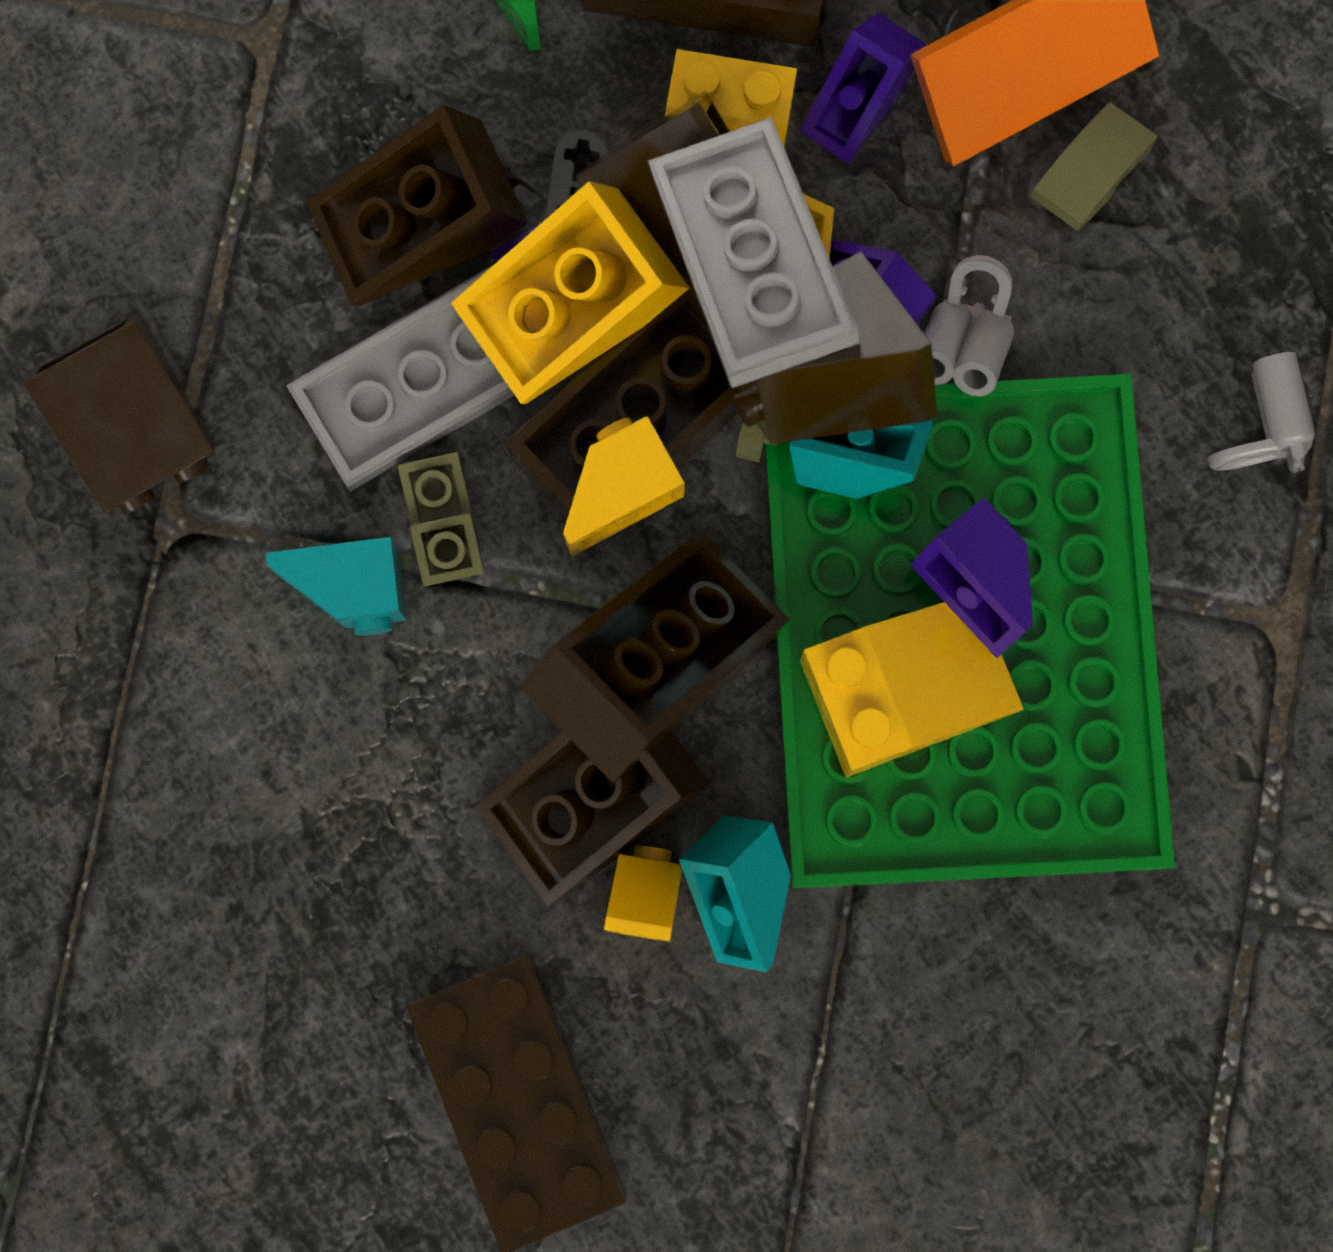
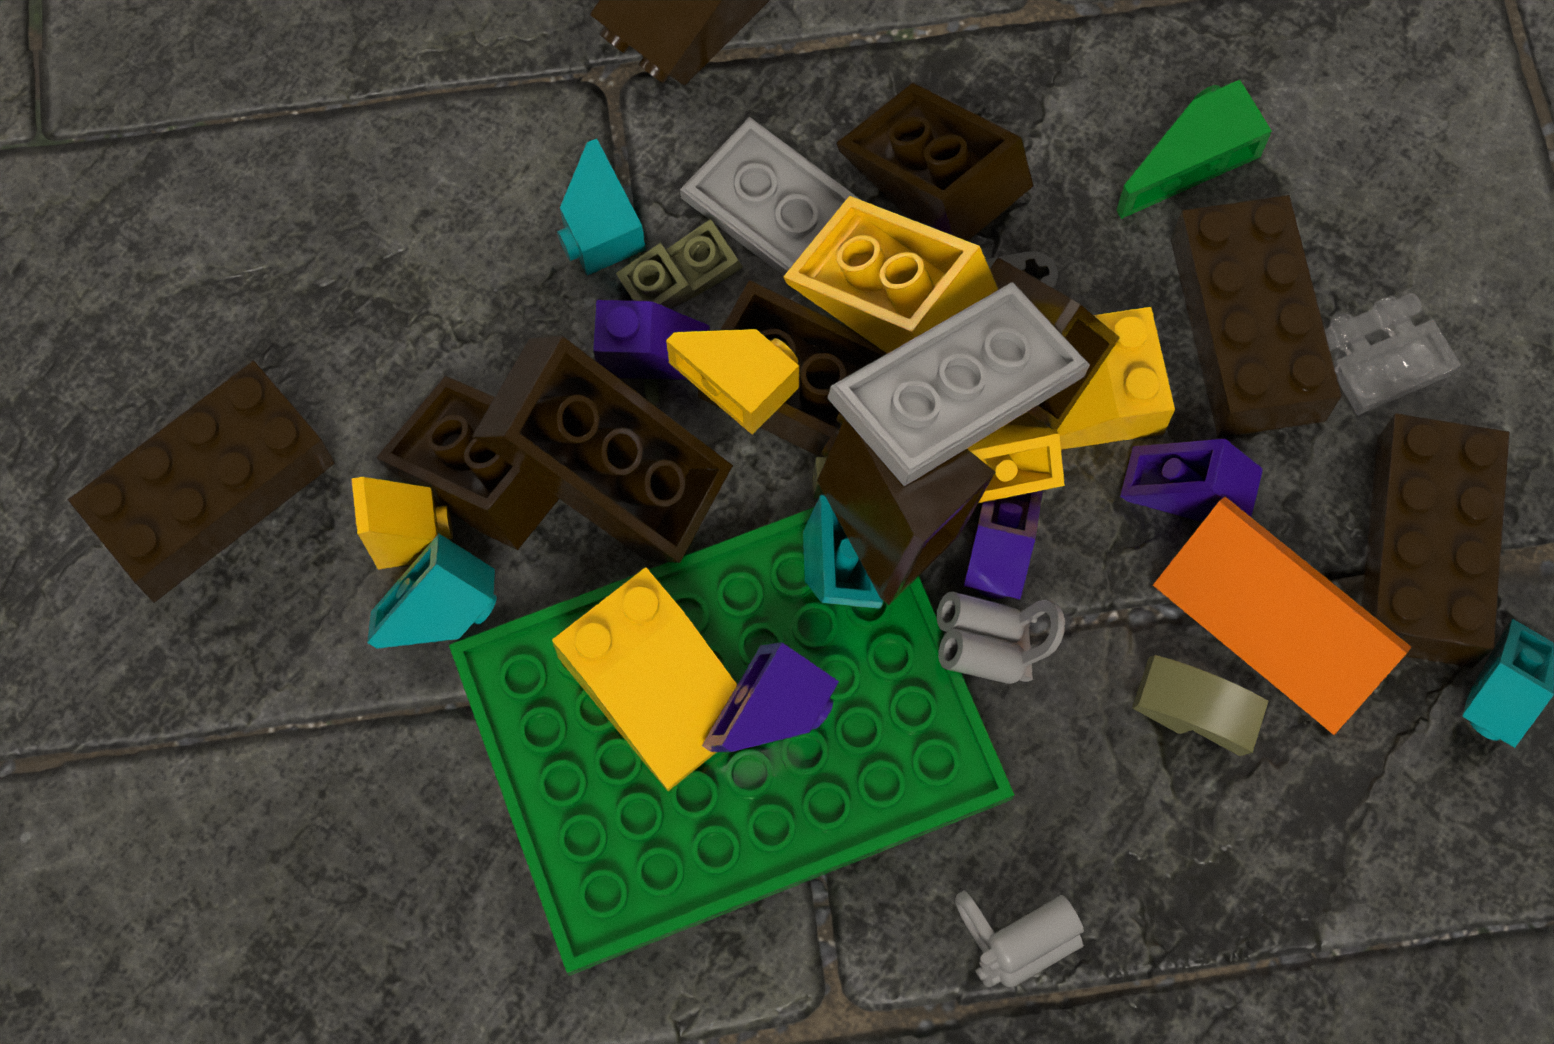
camera: 70 degrees right, 10 degrees down
none -> dark purple slope [593,300,710,380]

